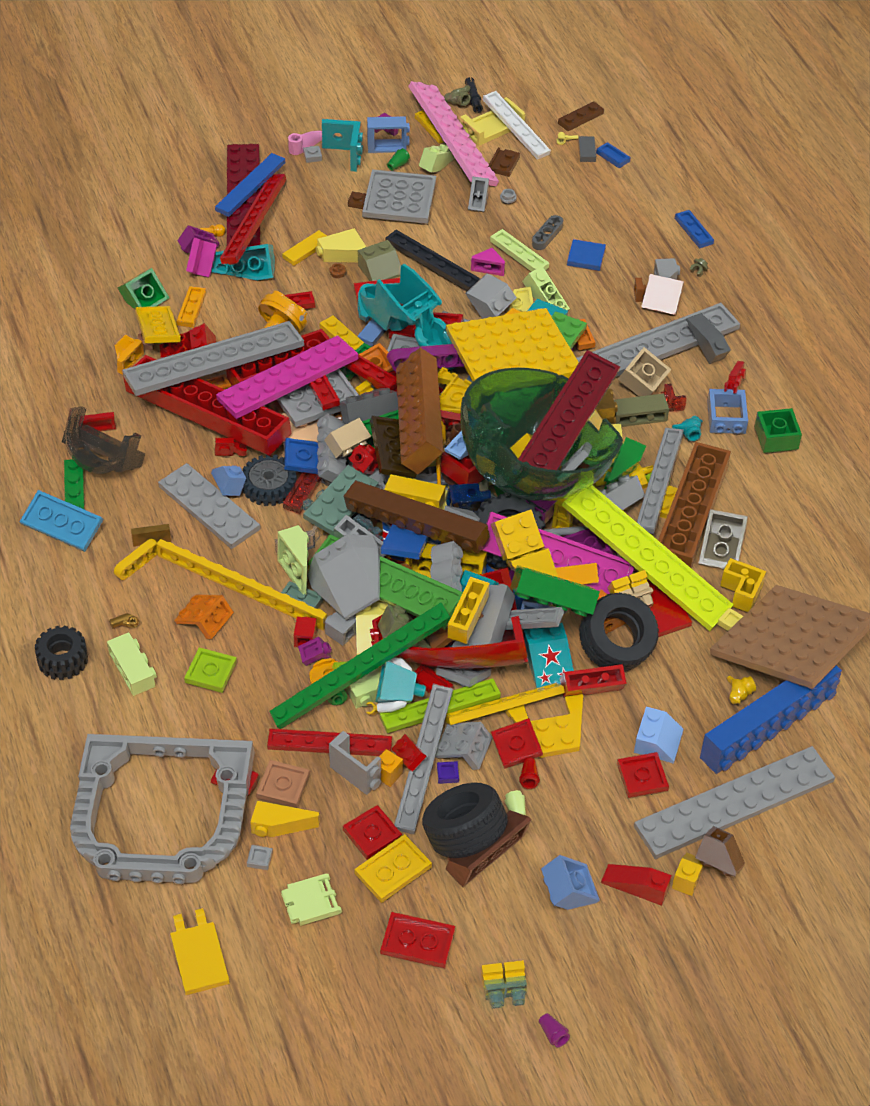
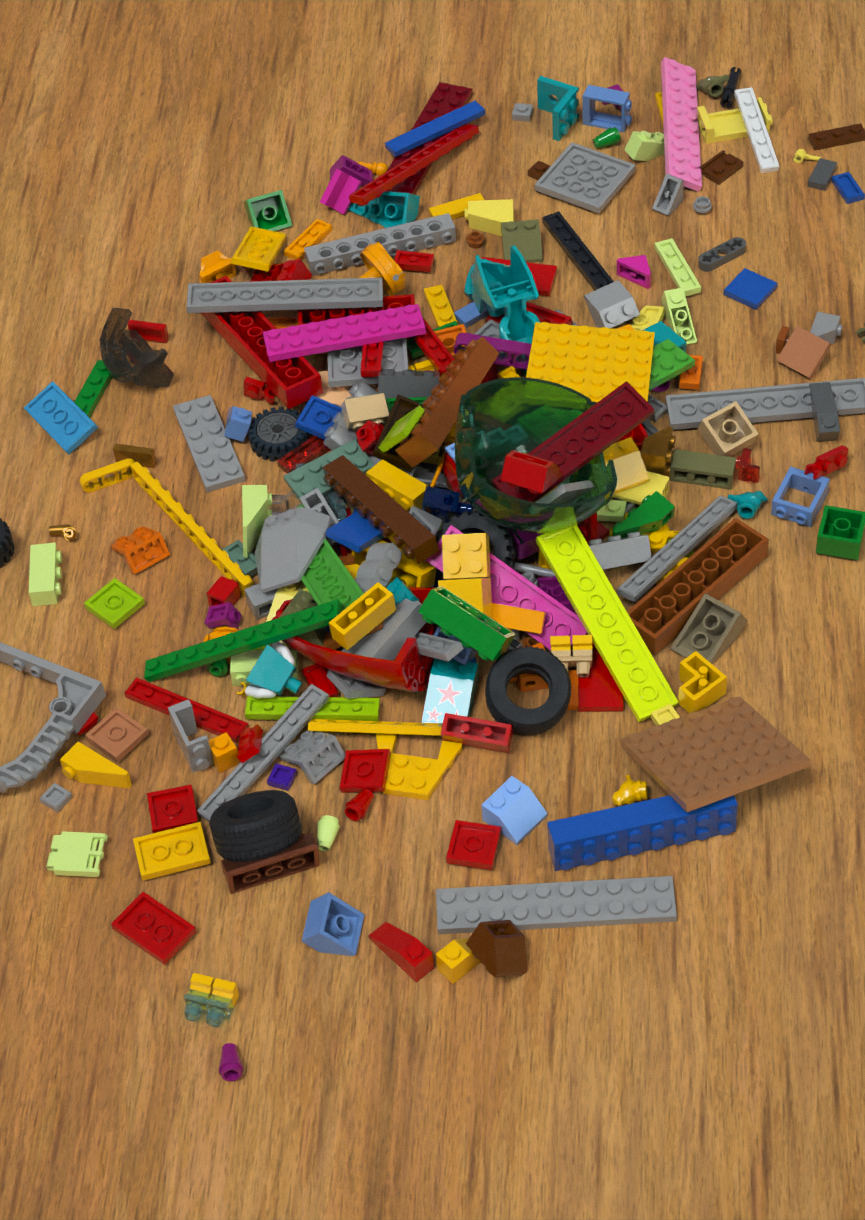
camera: 30 degrees right, 0 degrees up
bright pink piece [288,131,322,155] -> none
none -> light grey brick [304,213,456,276]
none -> lime tile [378,405,425,453]
none -> red slope [501,450,563,494]

